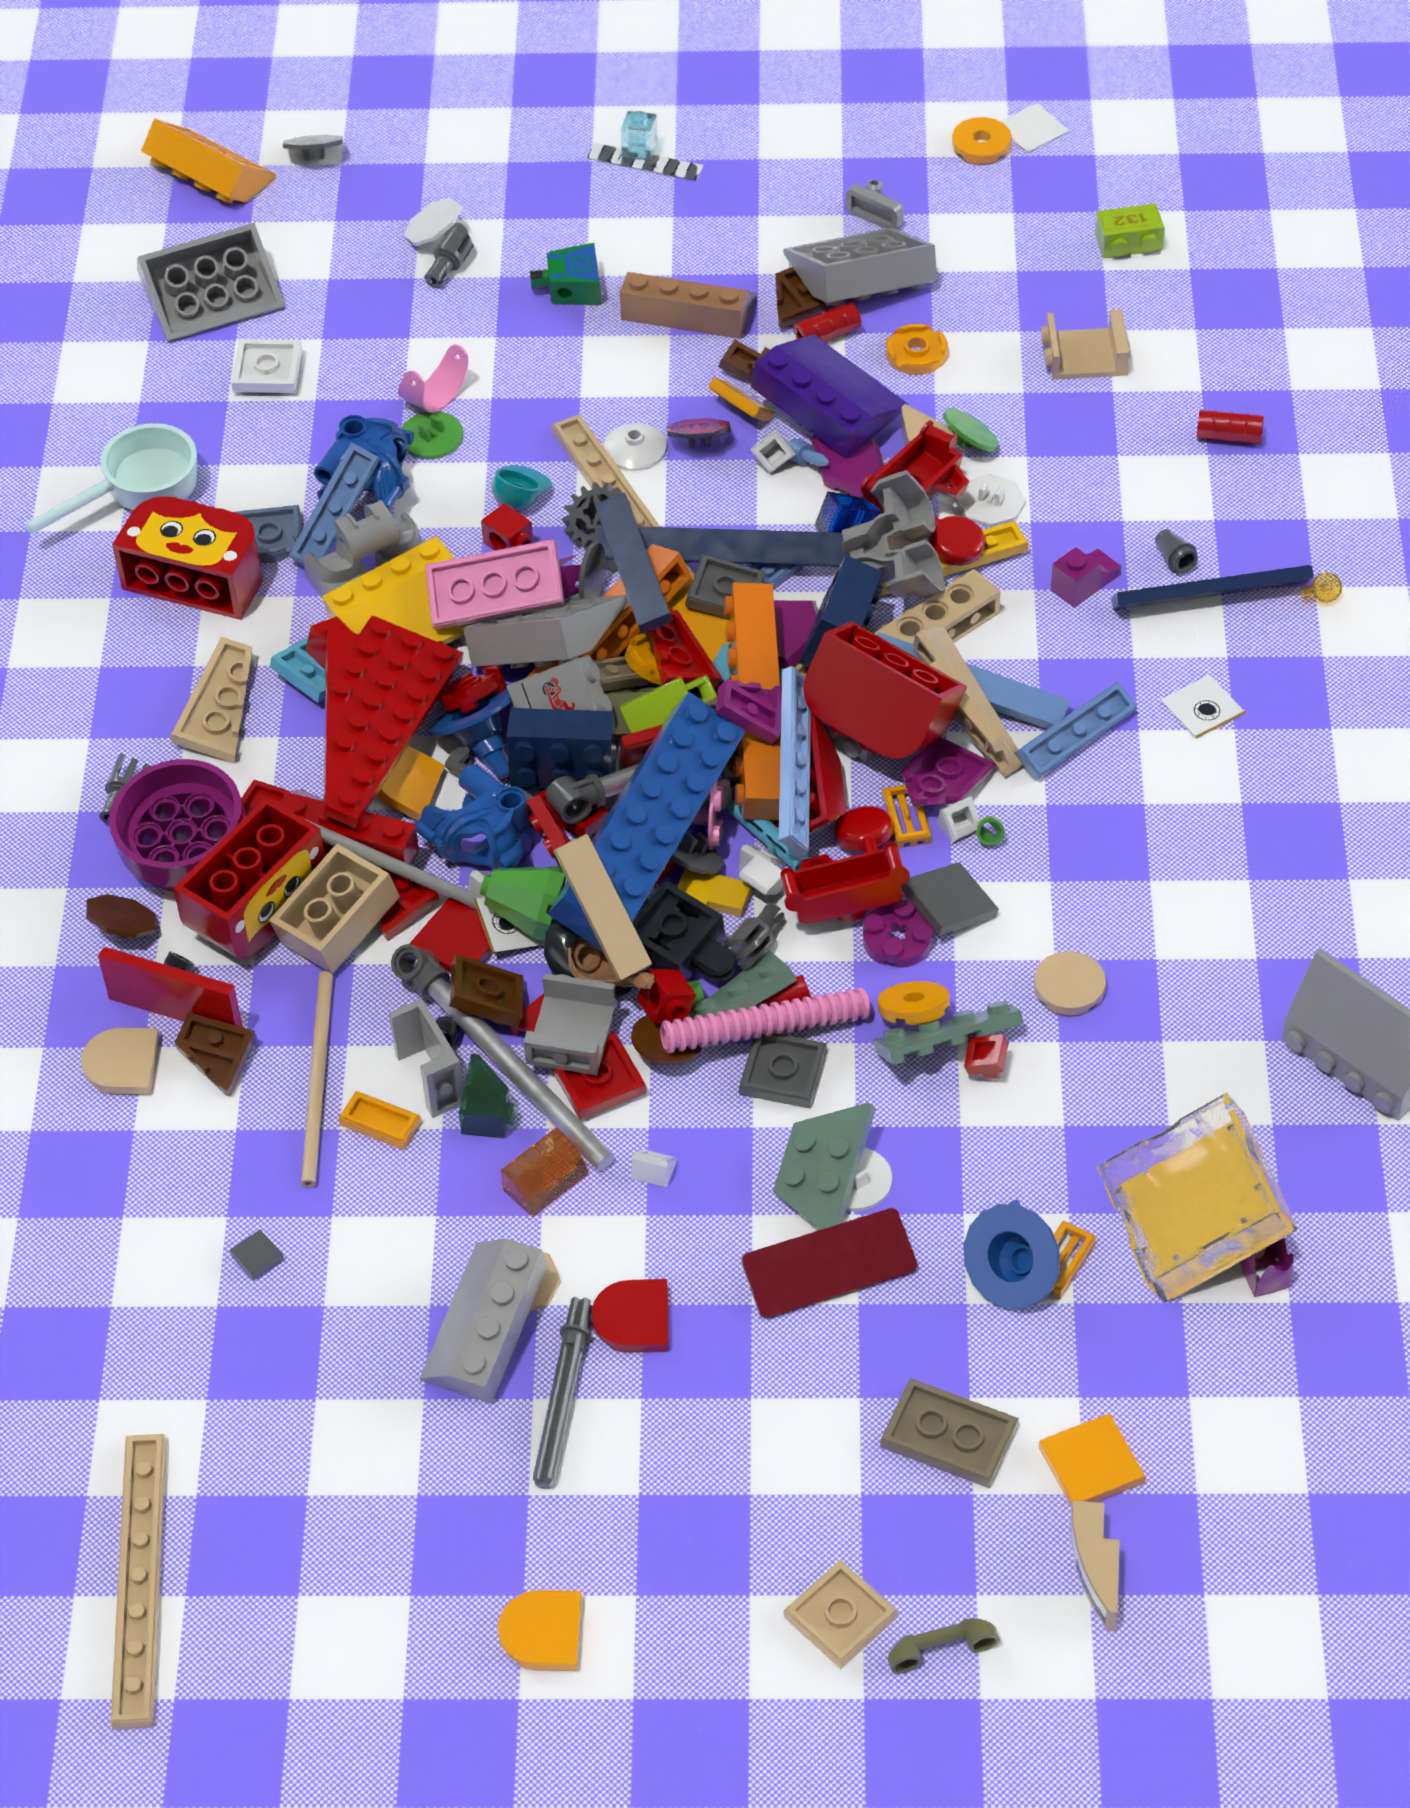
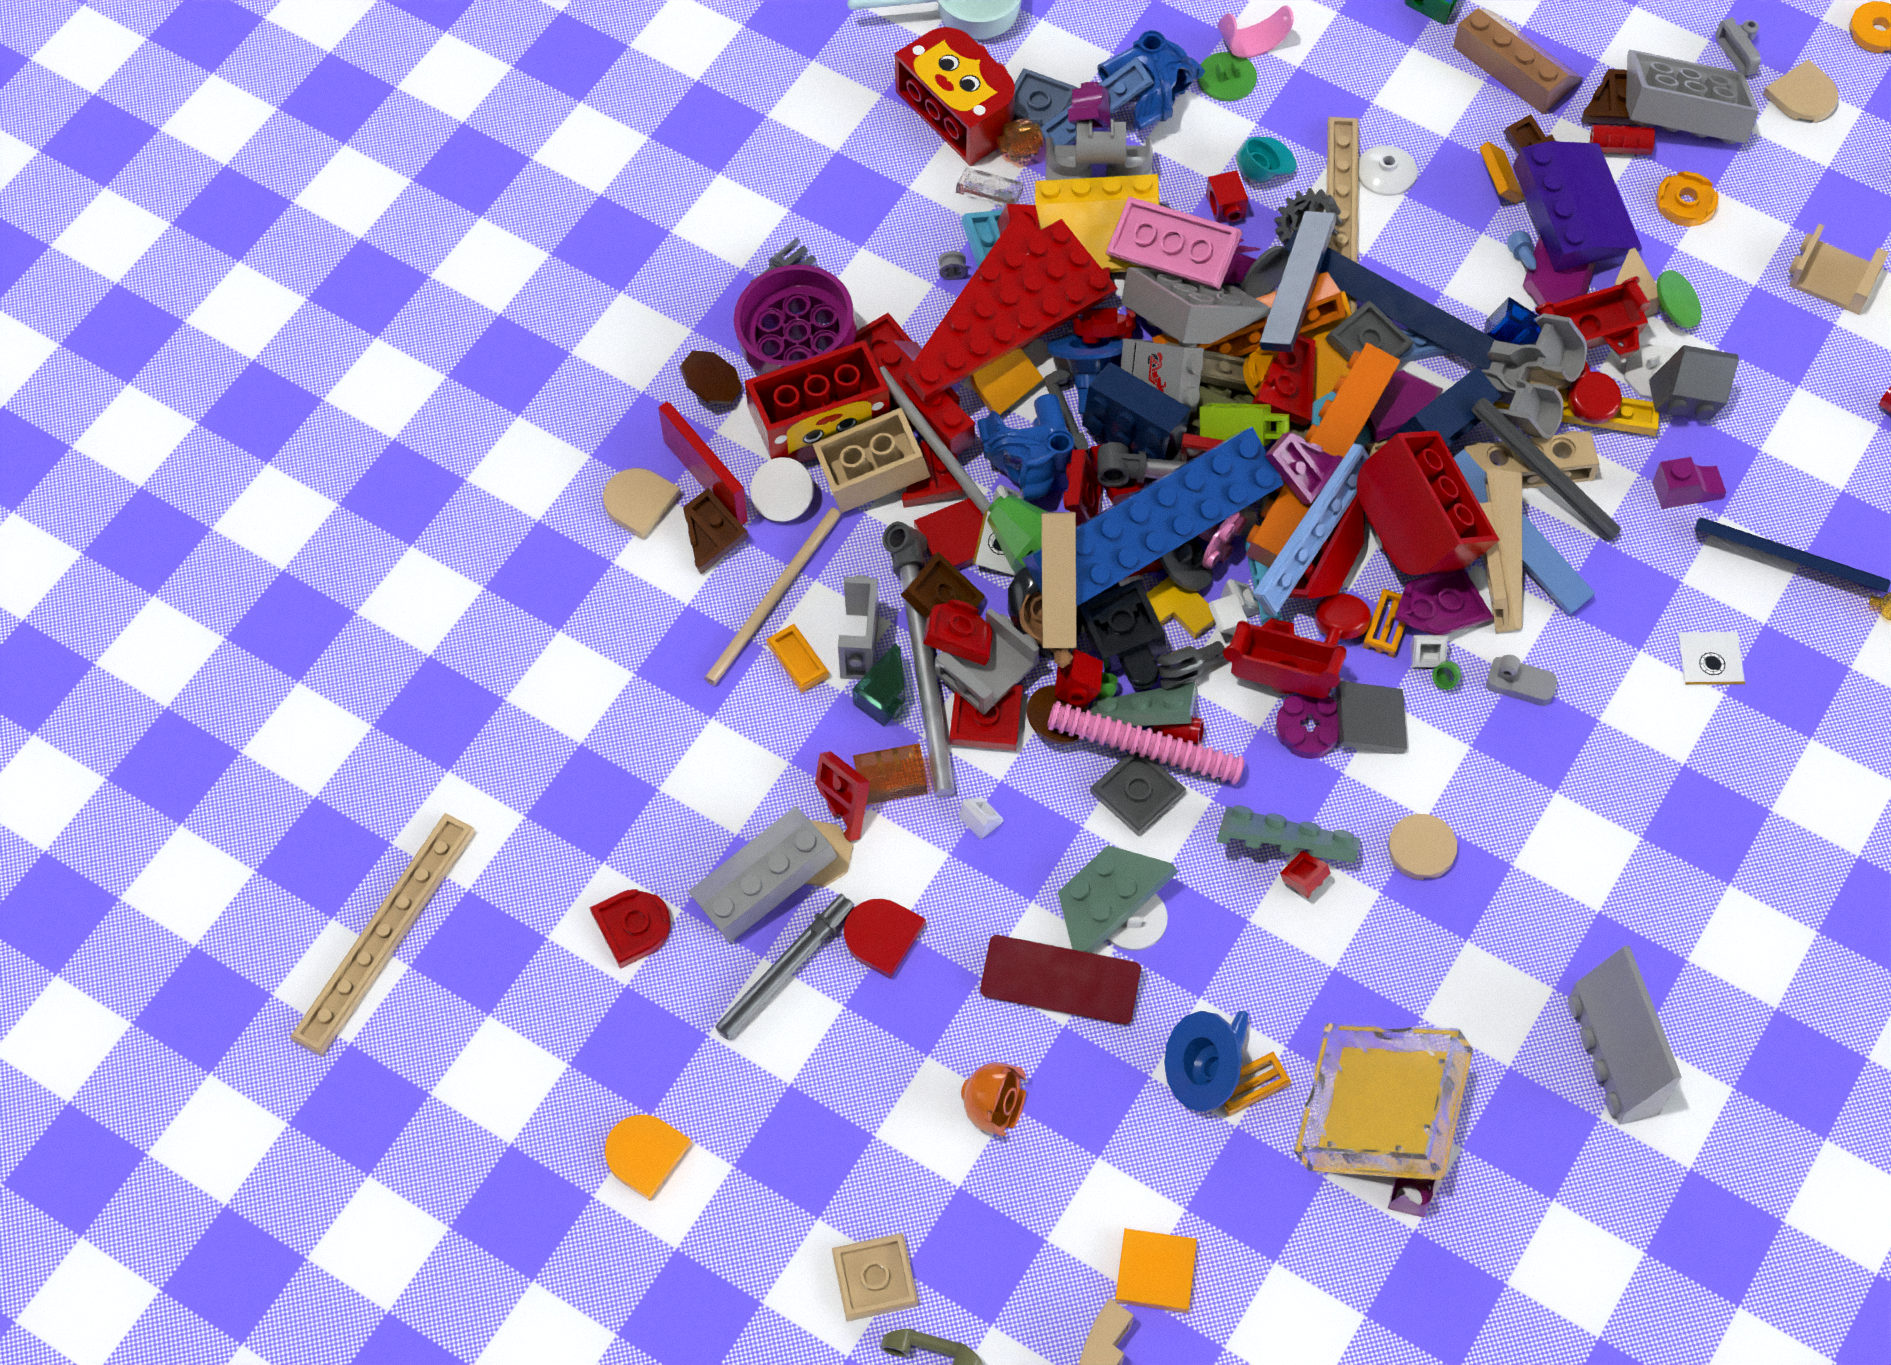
camera: 30 degrees right, 10 degrees up
black hinge [164,951,195,972] -> none
tan wing [171,637,253,764] -> none
dark grey tile [230,1229,284,1281] -> none
black hinge [435,1016,459,1047] -> none
clear smoke piece [666,418,731,448] -> none
white slope [750,429,795,474] -> none
light orange tile [877,981,951,1025] -> none
dark tan tile [880,1378,1019,1488] -> none
medium blue tile [1015,681,1138,780] -> none
dark grey cone [1155,529,1198,573] -> none
none -> red tile [589,889,671,968]
none -> white piece [750,457,814,522]
none -> red wing [815,751,870,841]
none -> red tile [923,600,993,666]
none -> light grey bush [938,251,967,280]
none -> clear plate [956,167,1024,207]
none -> orange cylinder [961,1062,1026,1136]
none -> clear orange head [997,118,1043,161]
none -> magenta arch [1068,82,1110,129]
none -> dark grey axle [1471,397,1621,541]
none -> light grey piece [1486,655,1557,706]
none -> dark grey slope [1649,345,1739,421]
none -> tan tile [1763,59,1838,122]

